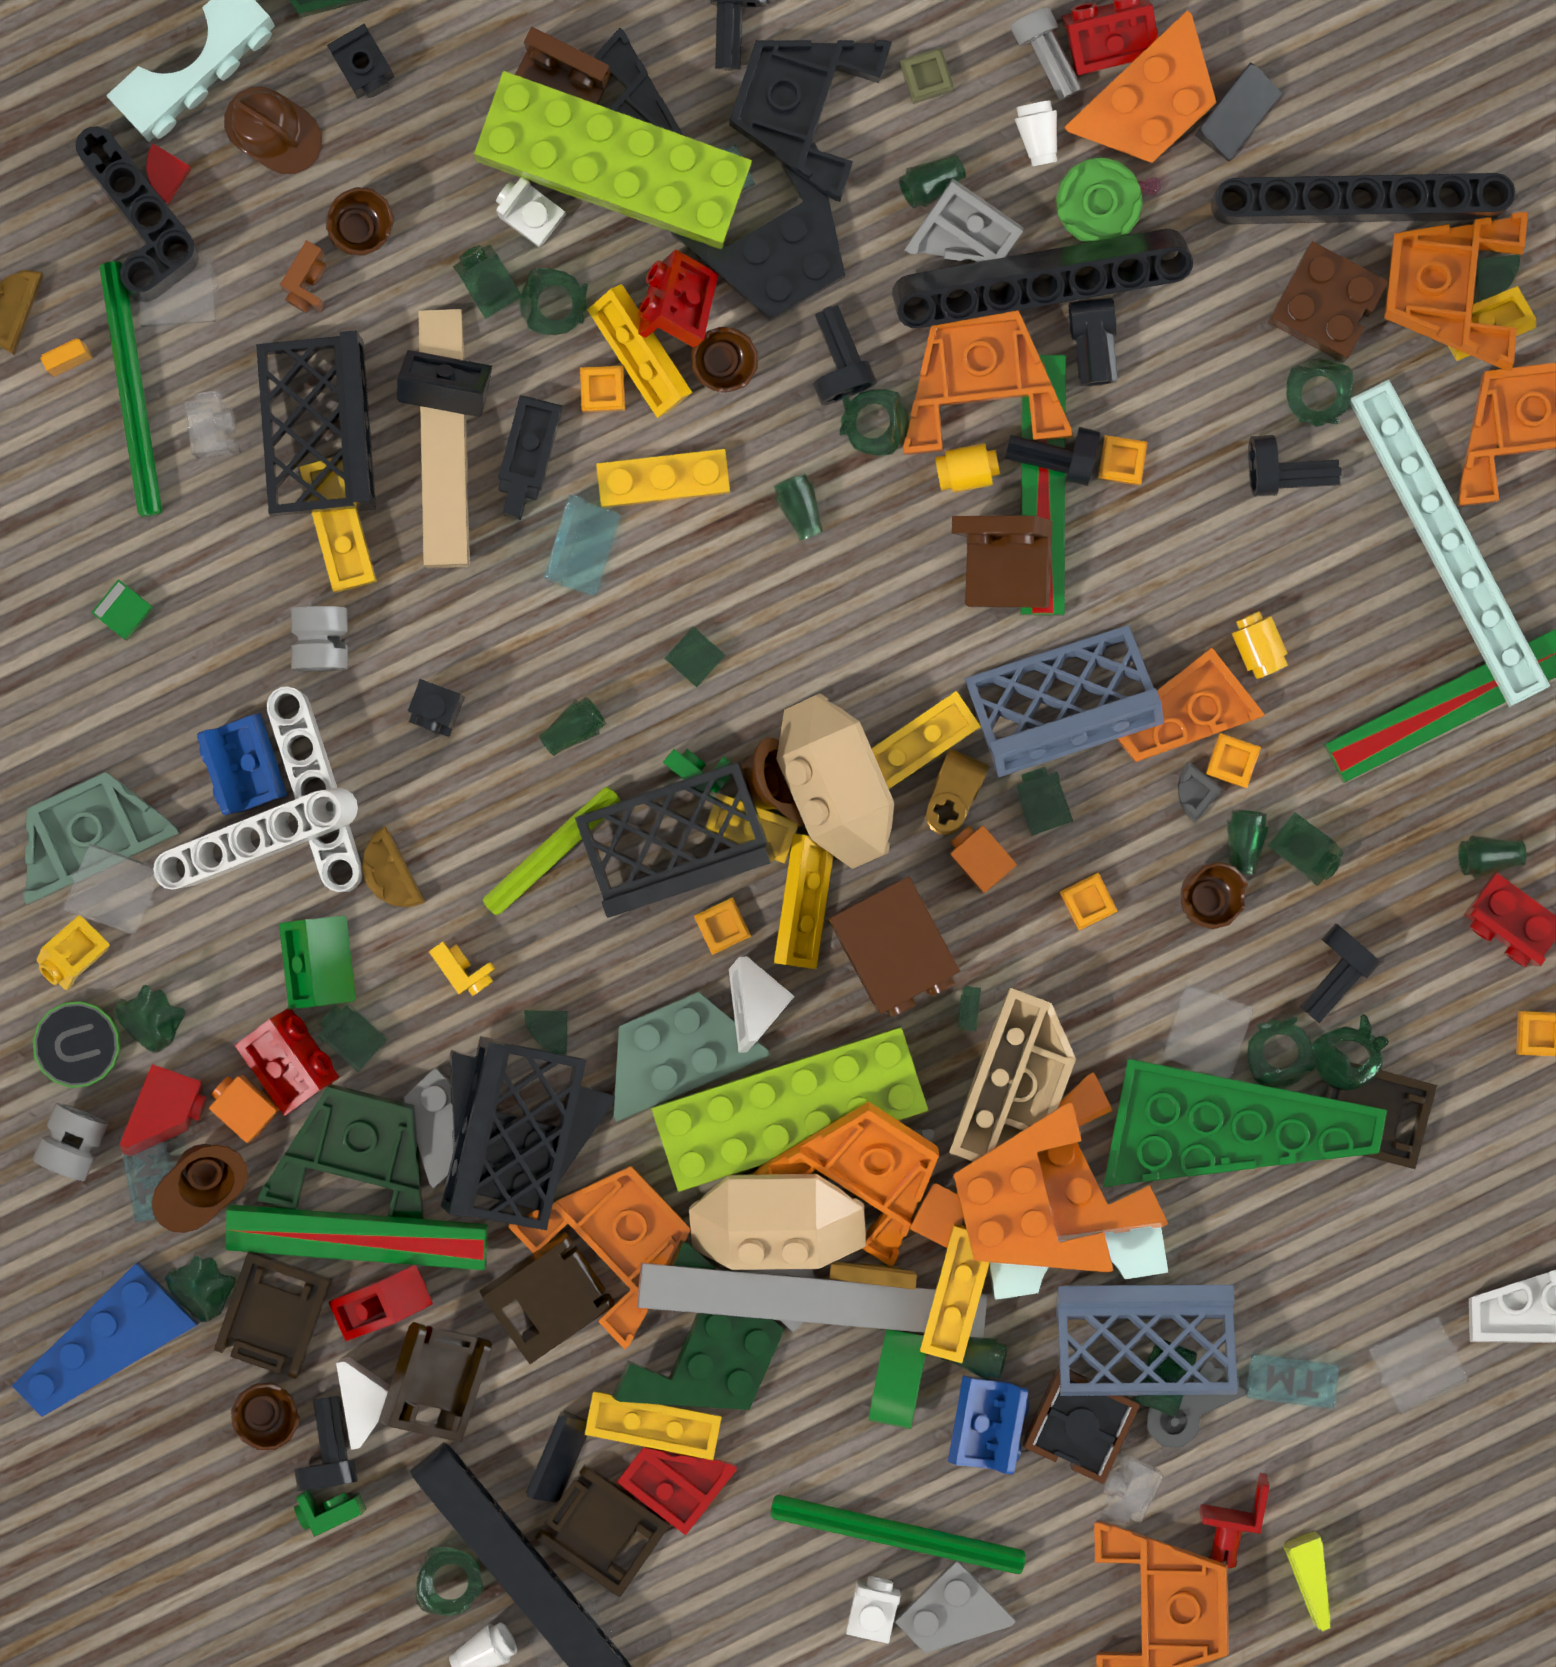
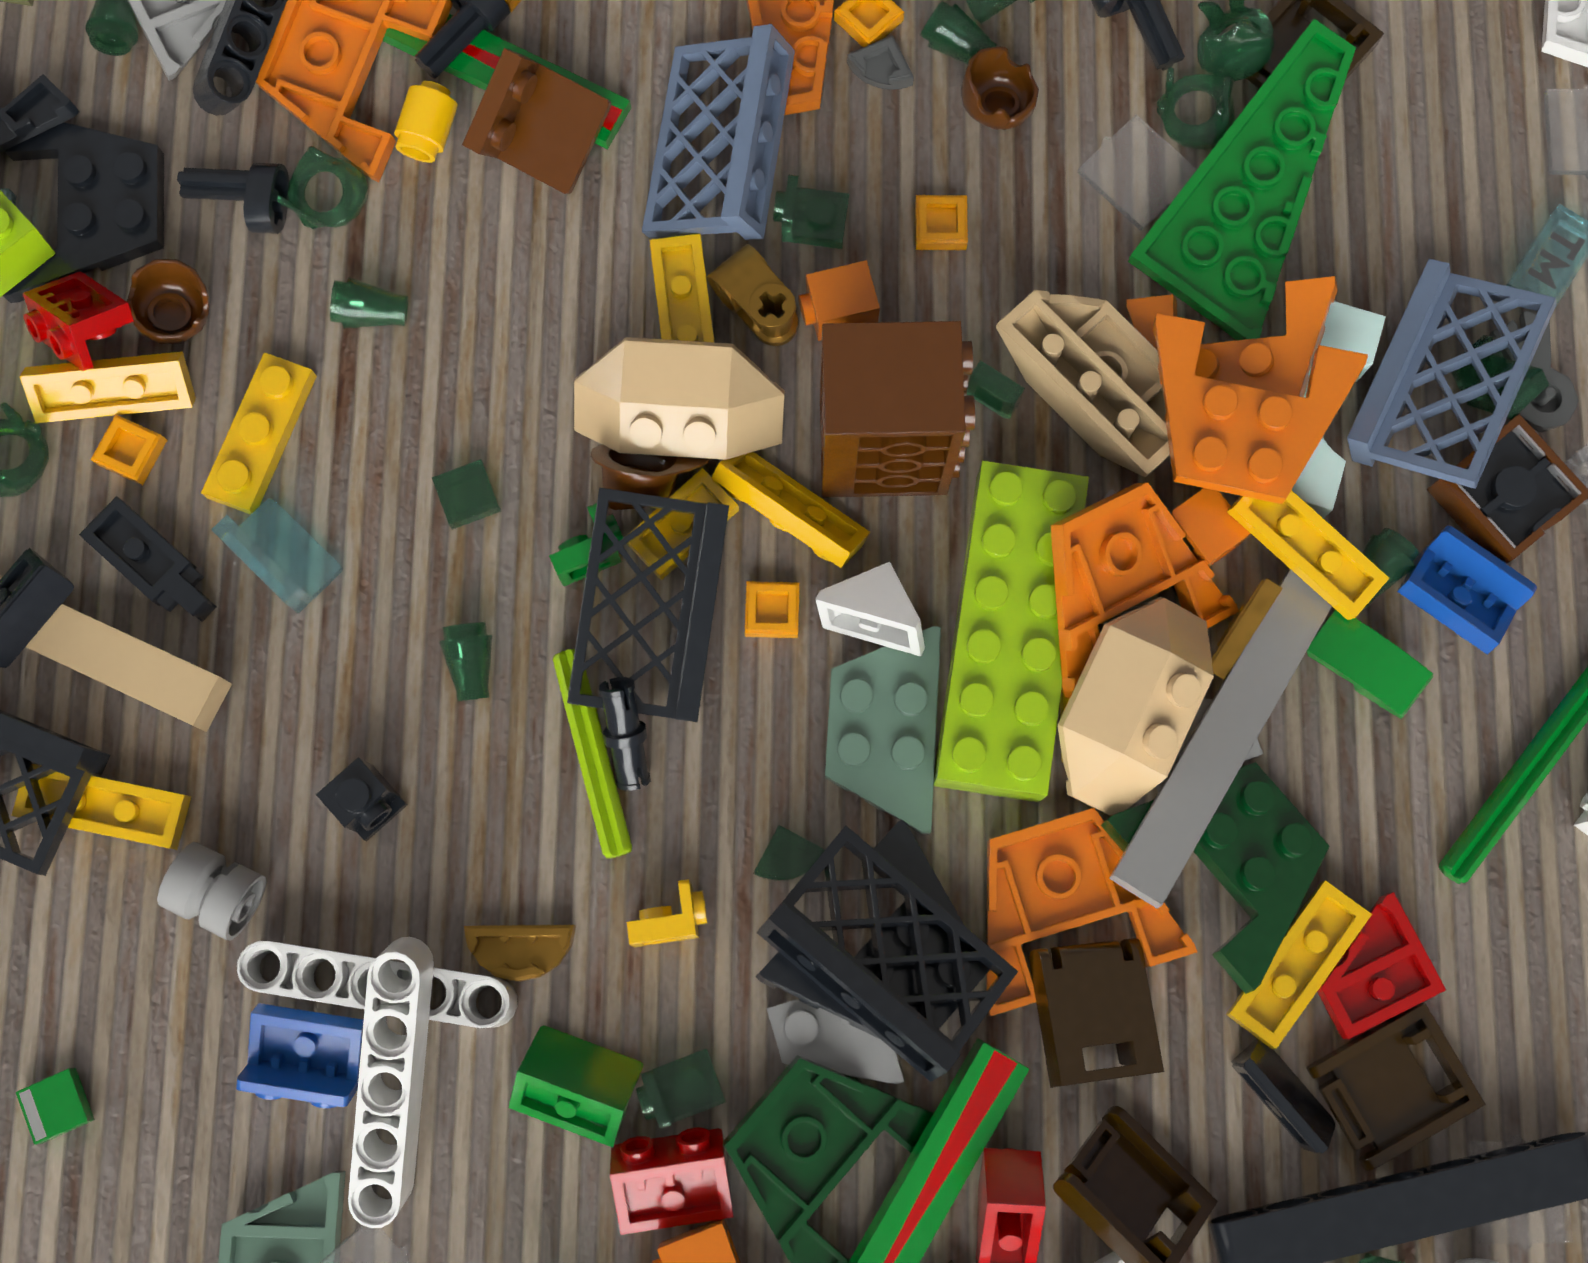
camera: 65 degrees left, 10 degrees down
none -> black pin [599,677,651,791]

